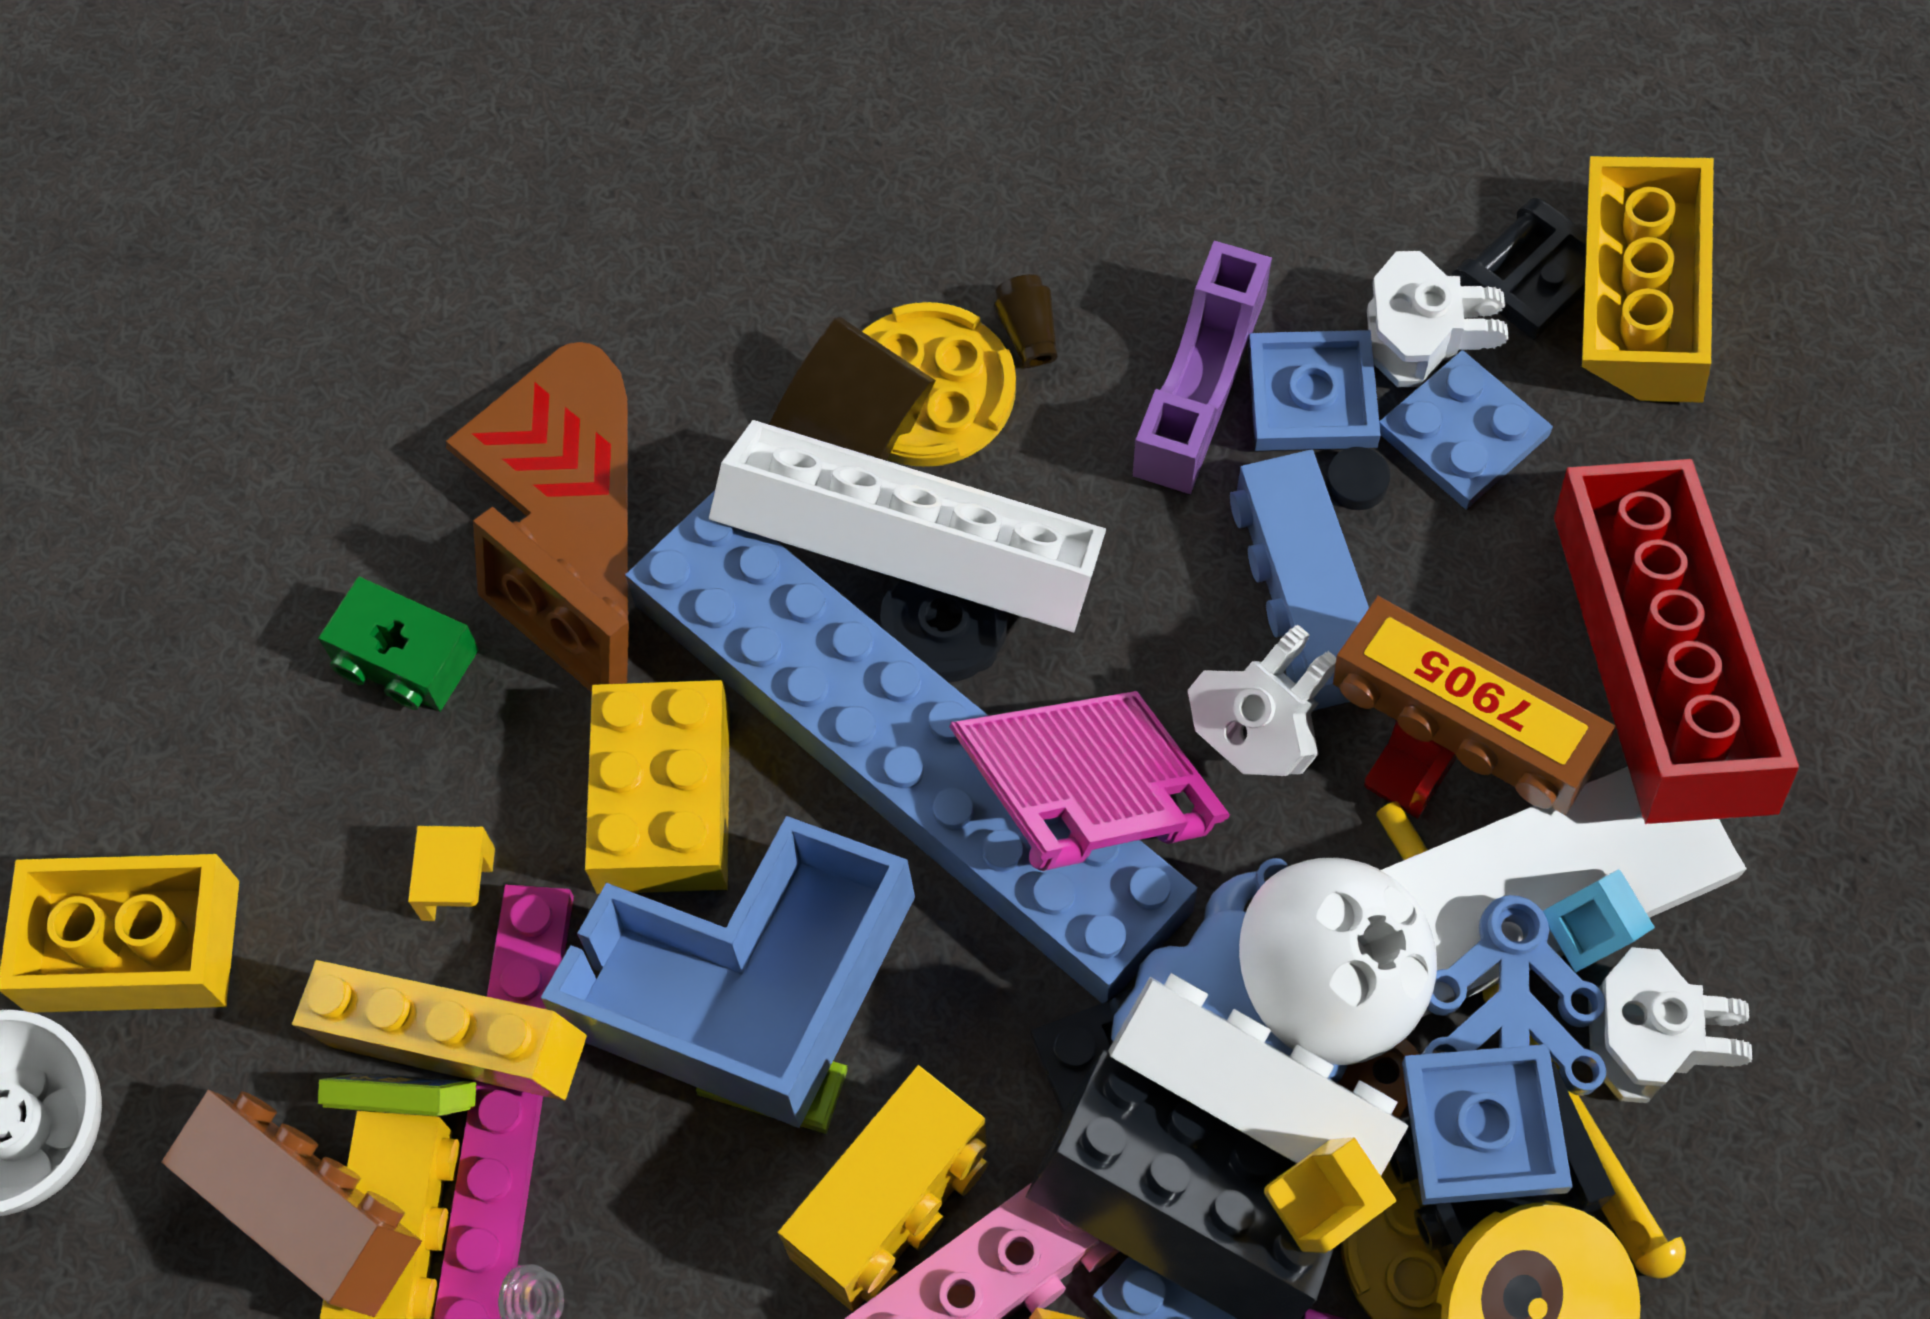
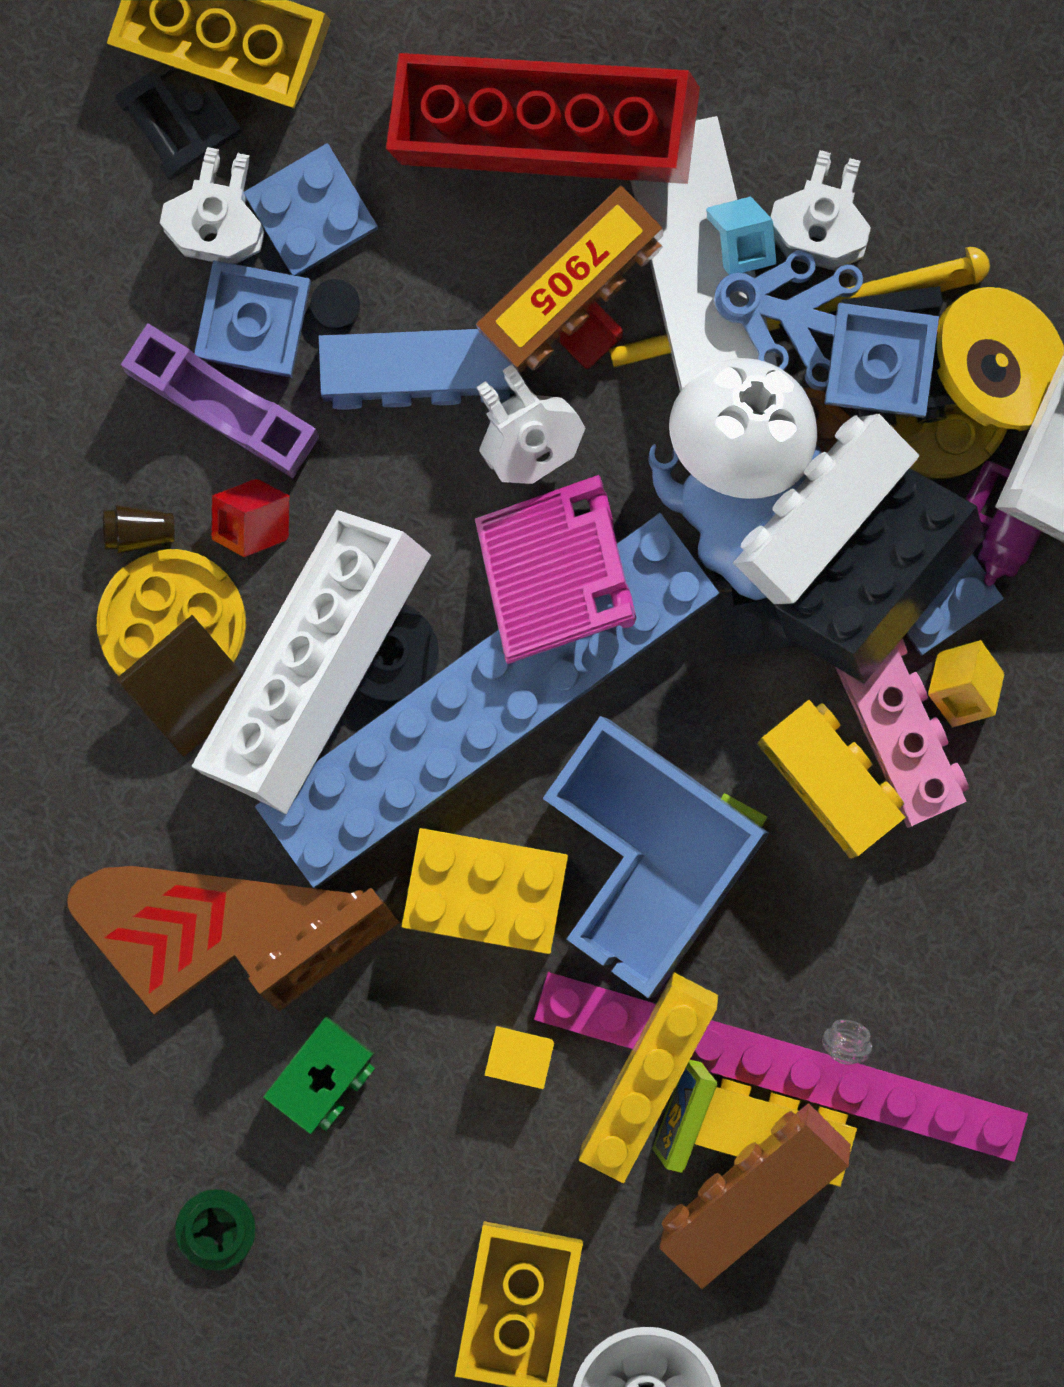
camera: 80 degrees left, 20 degrees up
yellow panel [1264,1137,1397,1253] -> none
none -> dark green gear [175,1189,256,1270]
none -> red panel [212,479,290,557]

